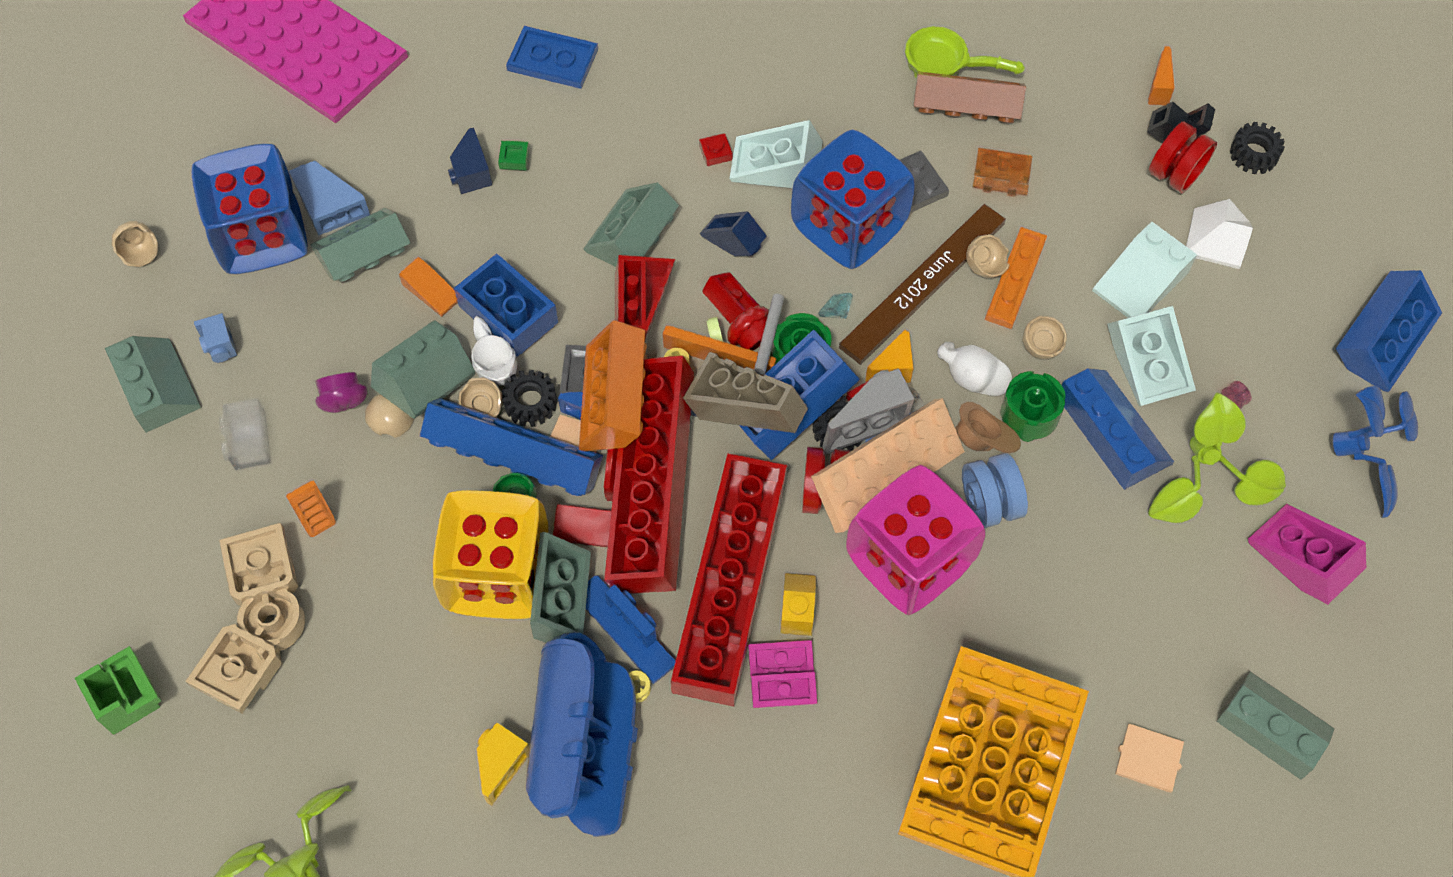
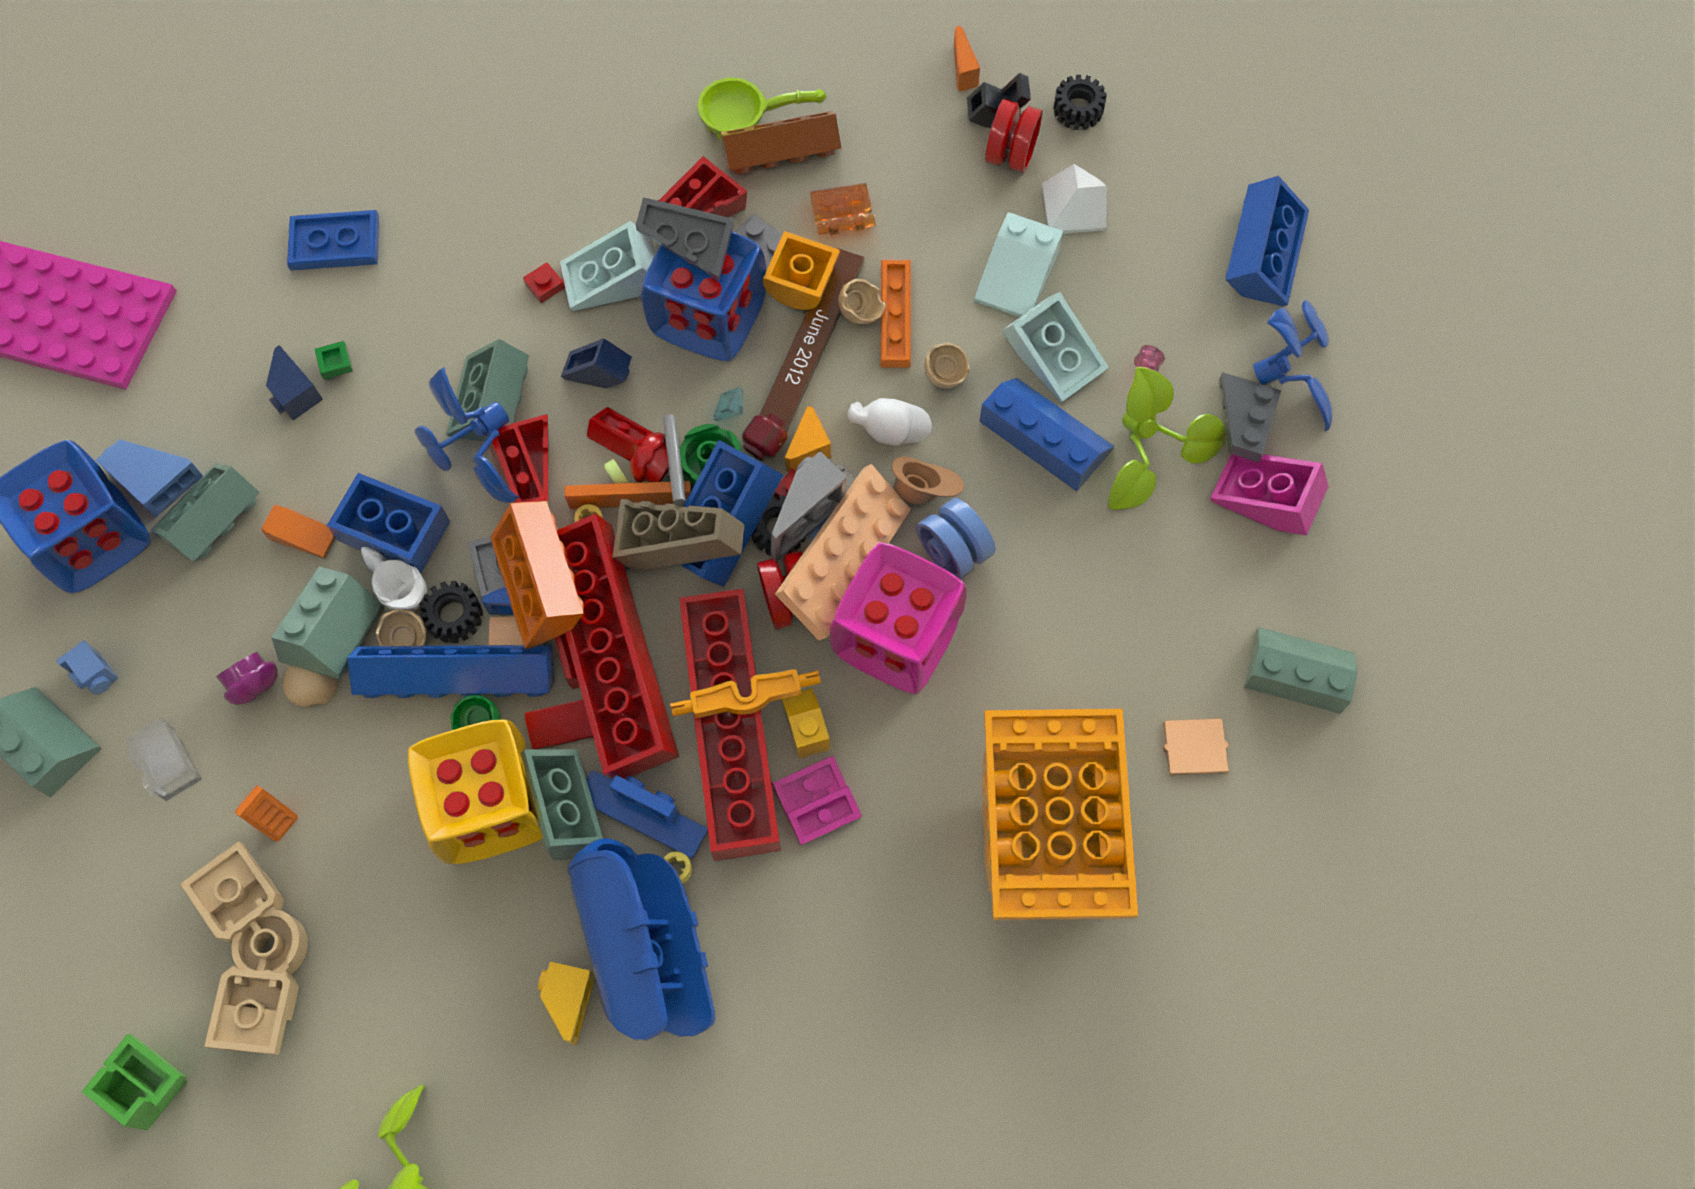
camera: 20 degrees left, 5 degrees up
green brick [1000,371,1066,442] -> none
none -> blue plant [415,367,520,503]
none -> dark grey wing [636,197,734,281]
none -> red wedge [658,156,748,217]
none -> light orange piece [670,669,821,718]
none -> dark red head [742,413,788,461]
none -> light orange brick [763,231,840,310]
none -> dark grey wing [1219,372,1281,463]

